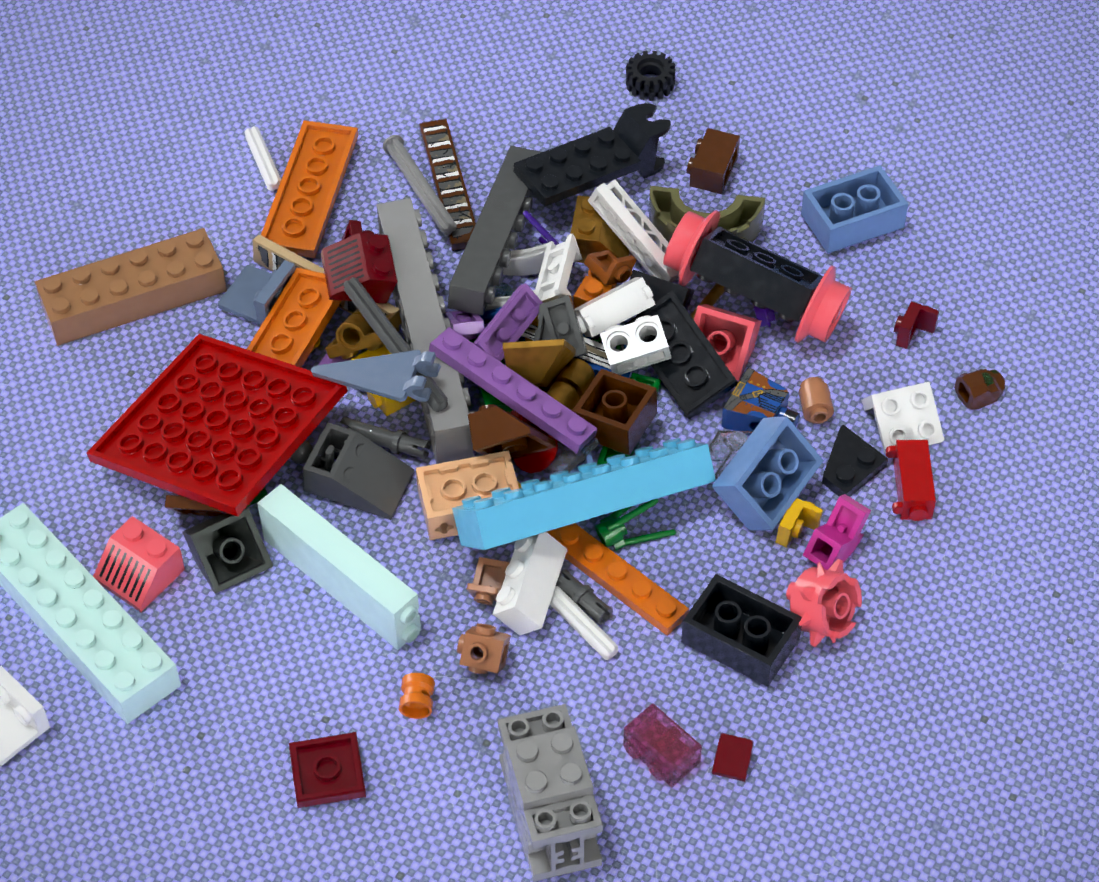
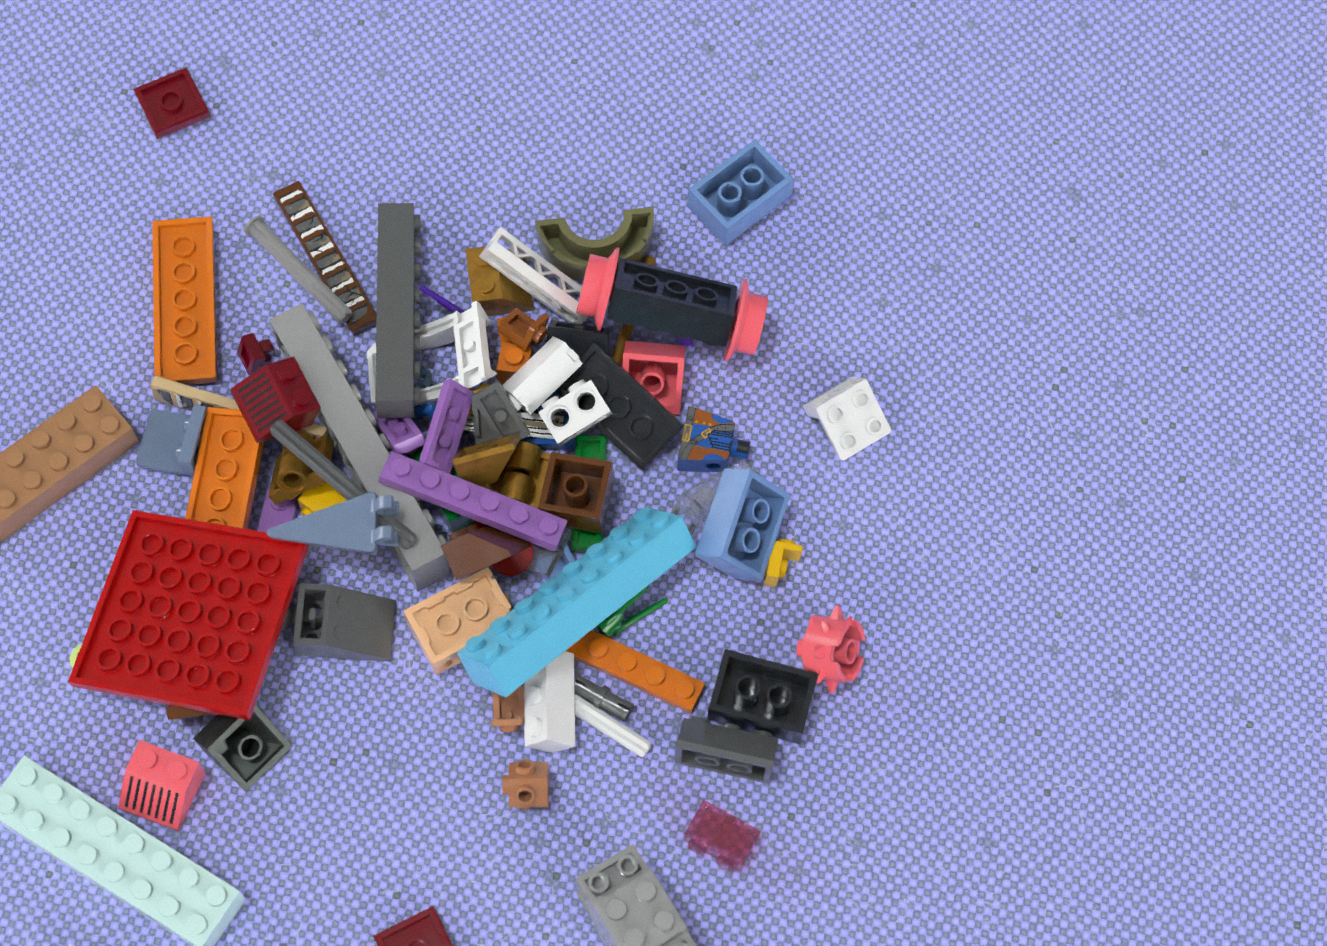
camera: 20 degrees left, 15 degrees up
white axle [244,126,281,192] -> none
light aqua brick [257,484,421,650] -> none
dark grey pin [340,416,431,460] -> none
orange wheel [399,673,435,719] -> none
black hinge [513,103,671,207] -> none
black tyre [626,50,676,101] -> none
reddish brown brick [686,128,740,194] -> none
dark red slope [712,733,754,782] -> none
nougat brick [799,377,834,424] -> none
dark pink brick [803,494,871,570] -> none
black wing [822,425,888,497] -> none
red brick [885,440,936,521] -> none
dark red bracket [893,301,939,349] -> none
reddish brown rock [954,369,1005,410] -> none
none -> dark red plate [133,67,211,139]
none -> dark grey slope [675,716,779,784]

